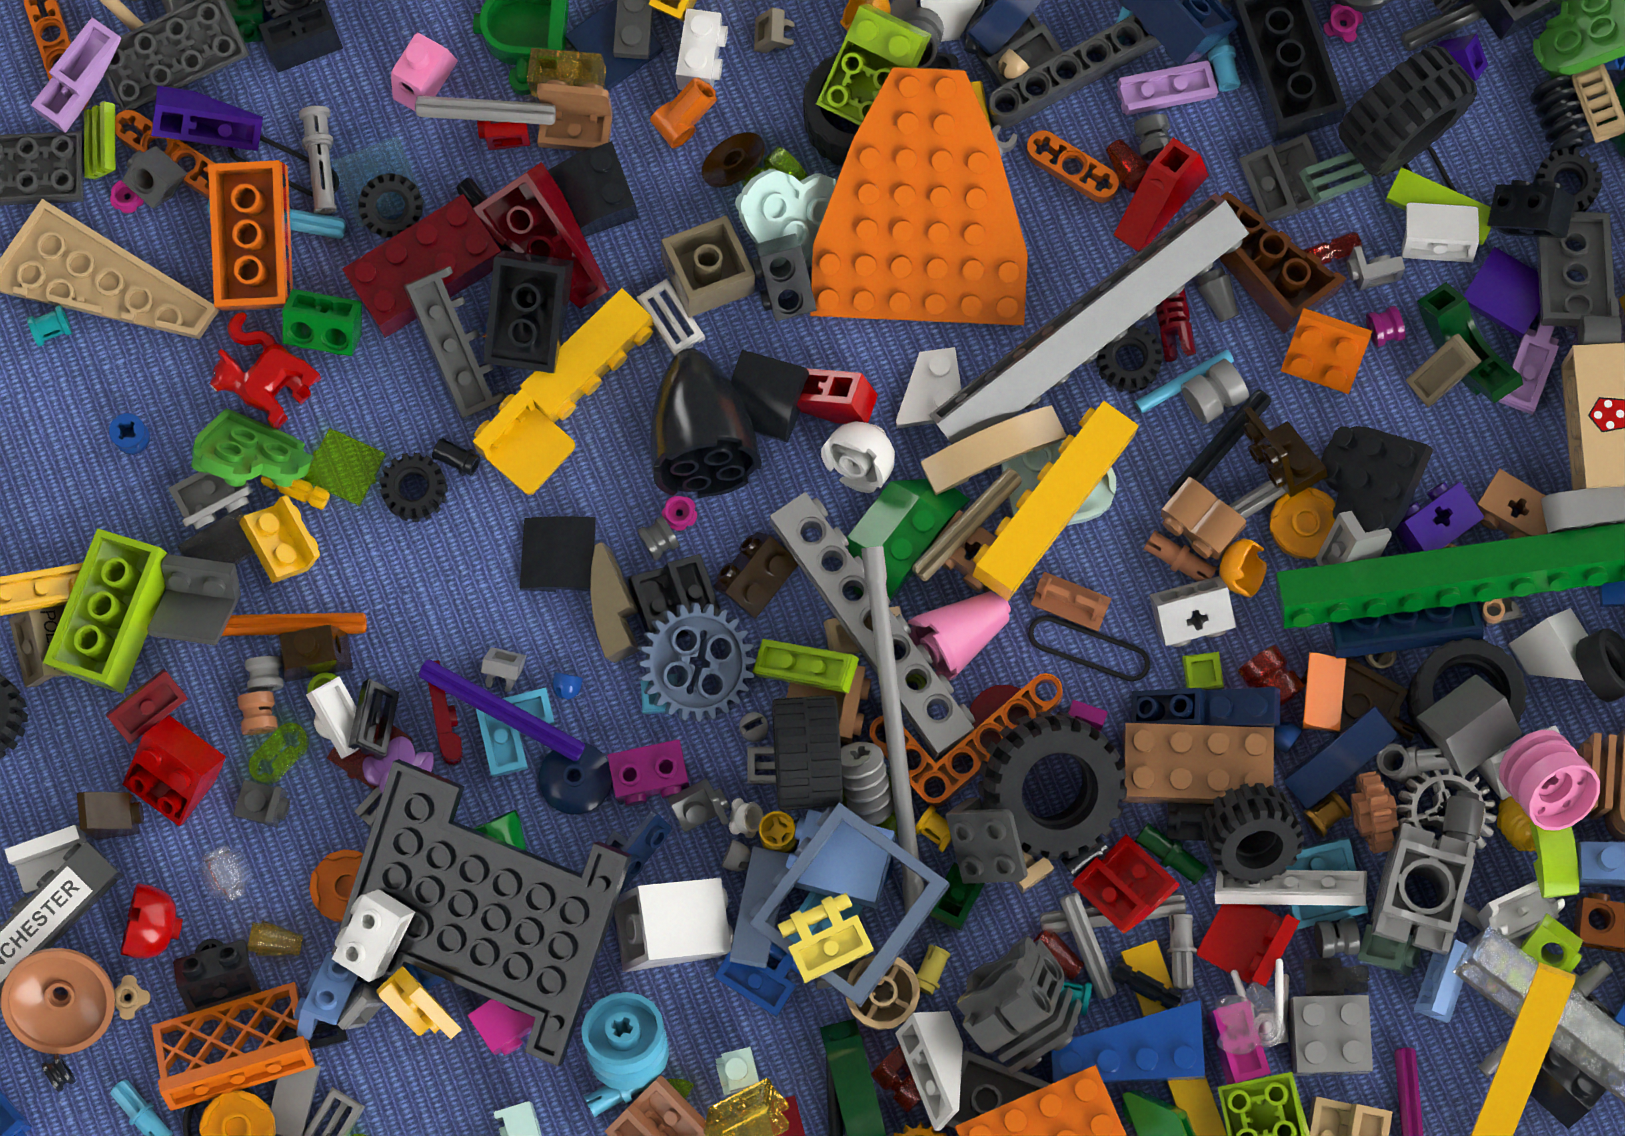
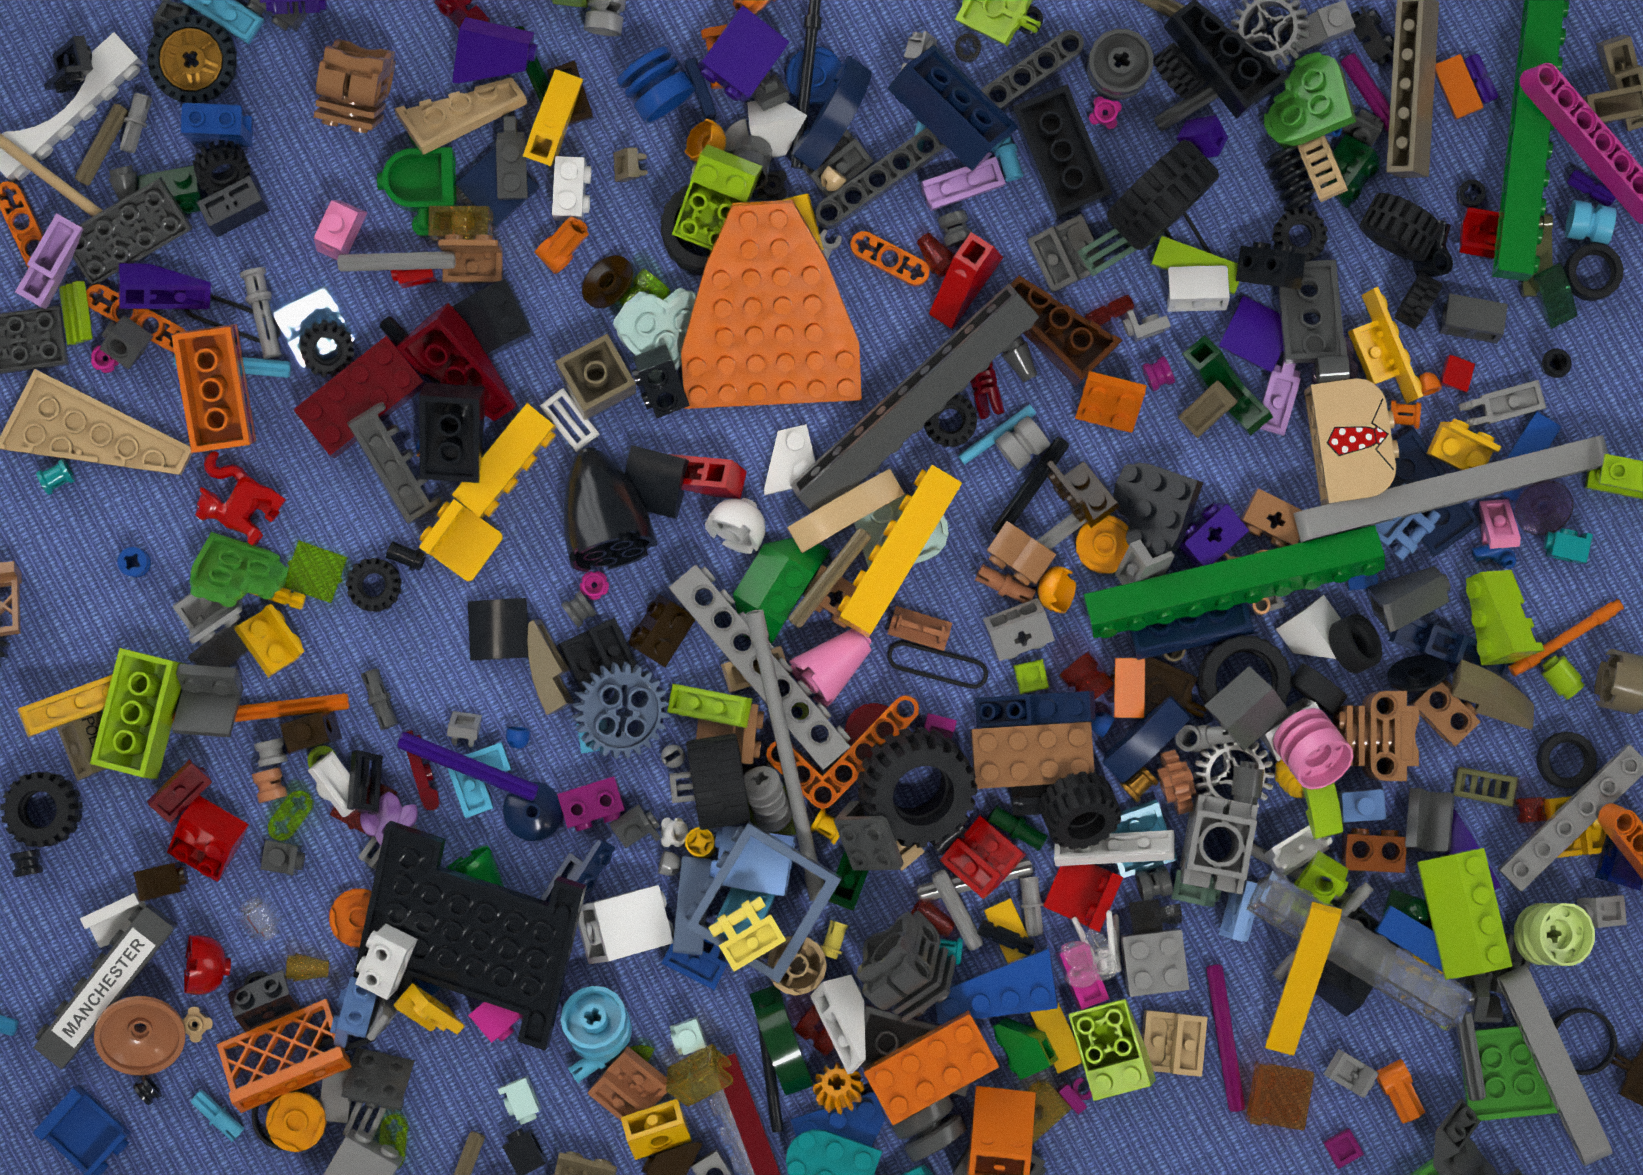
camera: 10 degrees left, 10 degrees up
green brick [282,289,362,356] -> none
none -> dark grey hinge [341,1047,415,1112]
none -> dark grey pin [361,668,399,730]
none -> black tyre [1291,663,1347,715]

